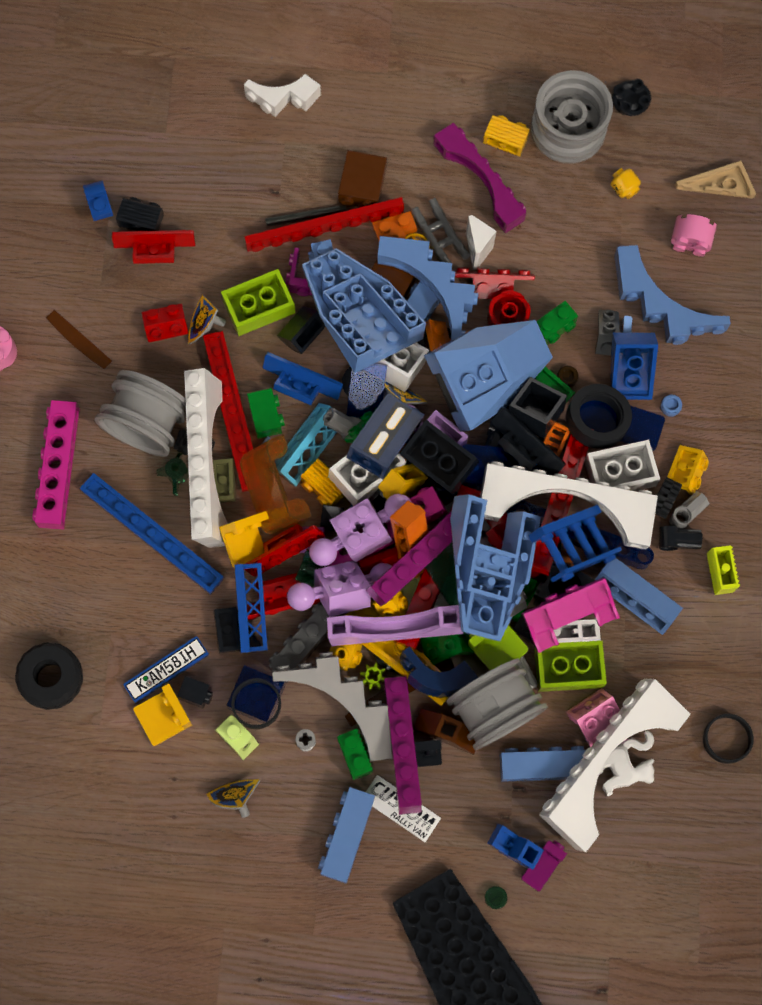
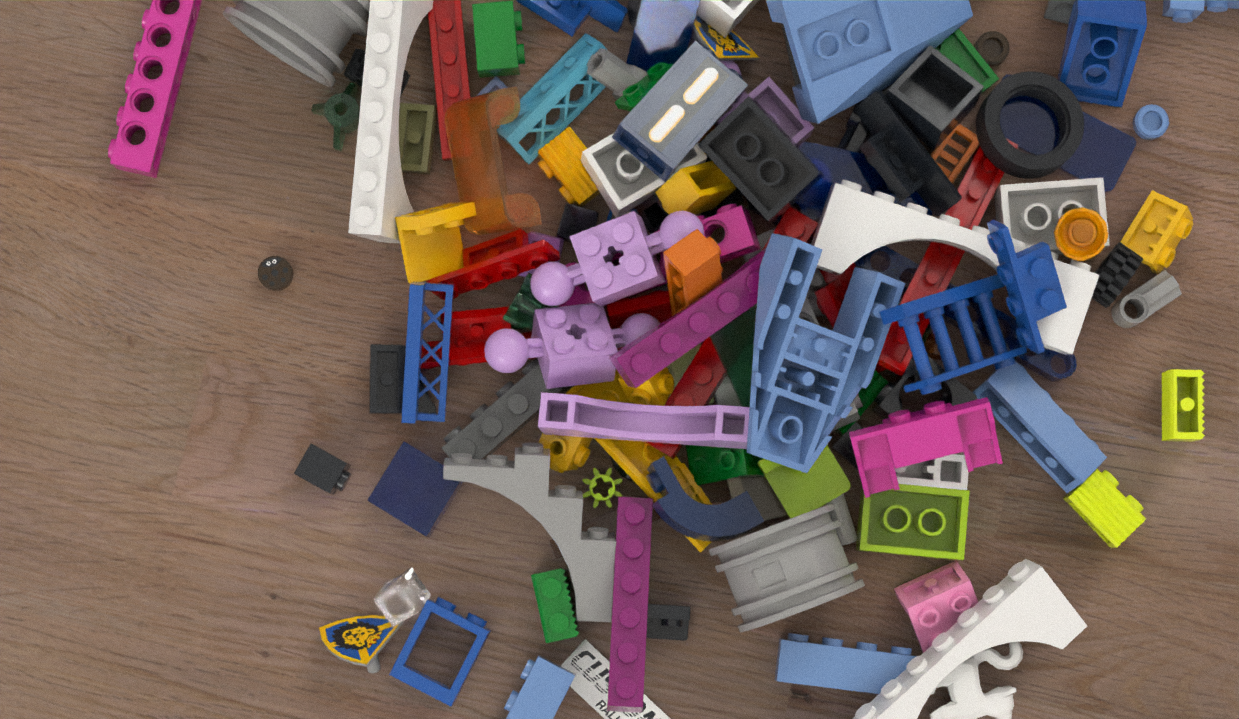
camera: 15 degrees right, 10 degrees up
black tyre [15,642,83,710] -> none
blue plate [80,473,224,595] -> none
tile [123,636,209,703] -> none
yellow bracket [133,684,192,746] -> none
yellowish green torso [214,714,259,760] -> none
black tyre [231,678,281,729] -> none
light grey bush [295,729,316,752] -> none
reddish brown slope [413,709,476,755] -> none
black piece [659,526,703,551] -> none
black tyre [703,714,754,764] -> none
none -> dark brown tile [258,256,293,291]
none -> clear brick [373,567,431,627]
none -> blue window [389,597,491,706]
none -> blue bracket [987,220,1067,354]
none -> light orange hair [1054,207,1108,261]
none -> neon yellow brick [1063,469,1146,548]

